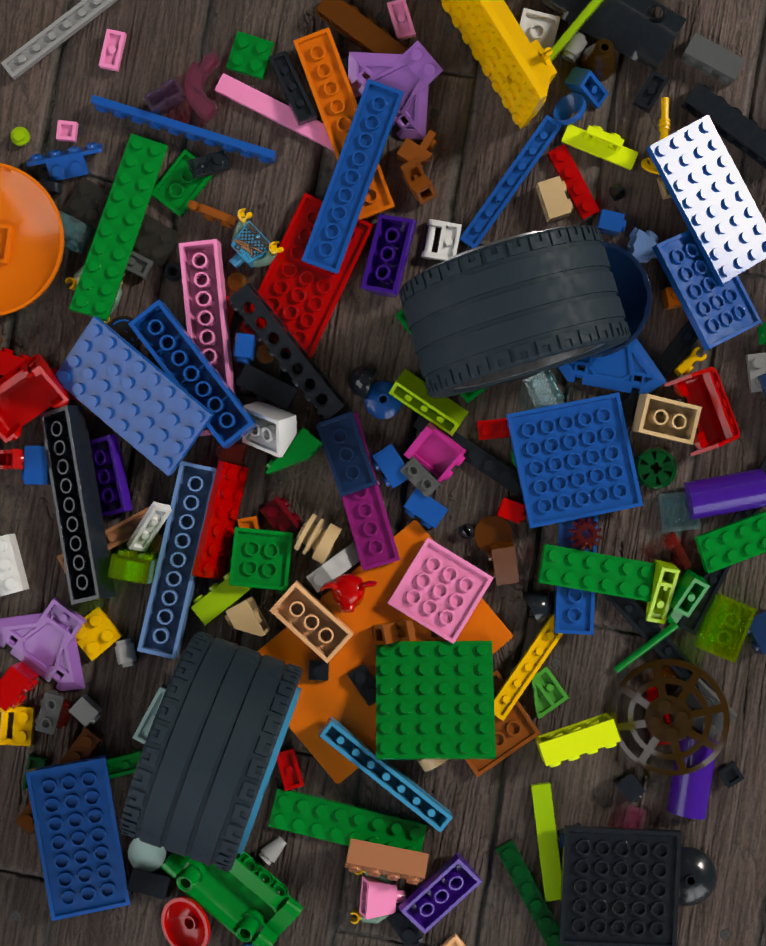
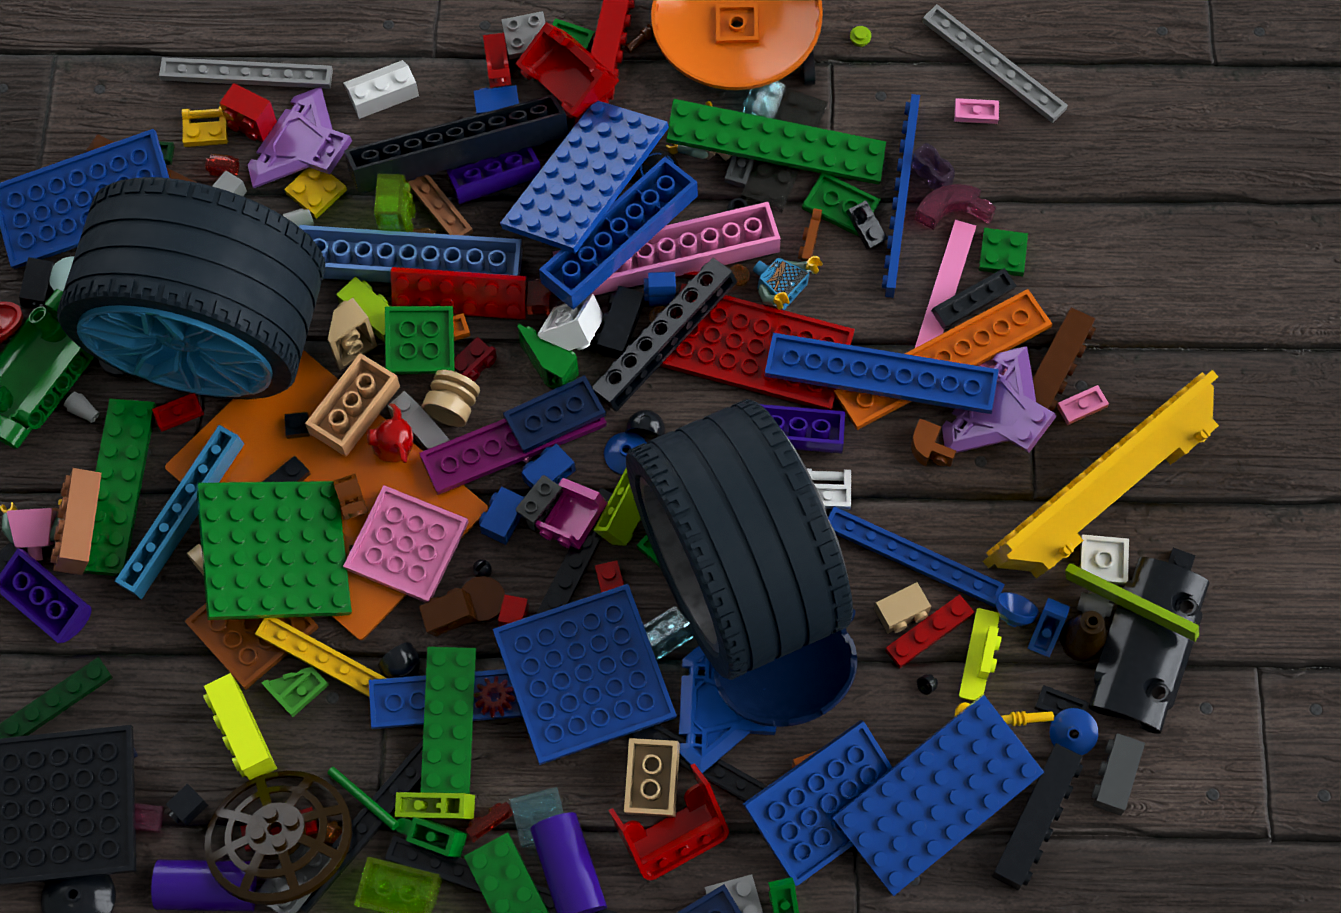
camera: 80 degrees right, 20 degrees down
blue bracket [26,142,103,181] -> none
dark grey bracket [35,689,64,735] -> none
bright pink plate [56,120,79,143] -> none
white plate [127,501,172,552] -> none
dark orange brick [400,157,437,205] -> none
lime tile [531,782,562,901] -> none
blue brick [596,209,626,236] -> none
medium blue rock [627,227,659,263] -> none
dark green wheel [634,447,677,489] -> none
yellow plate [673,347,707,376] -> none
none -> blue dish [1049,708,1098,755]

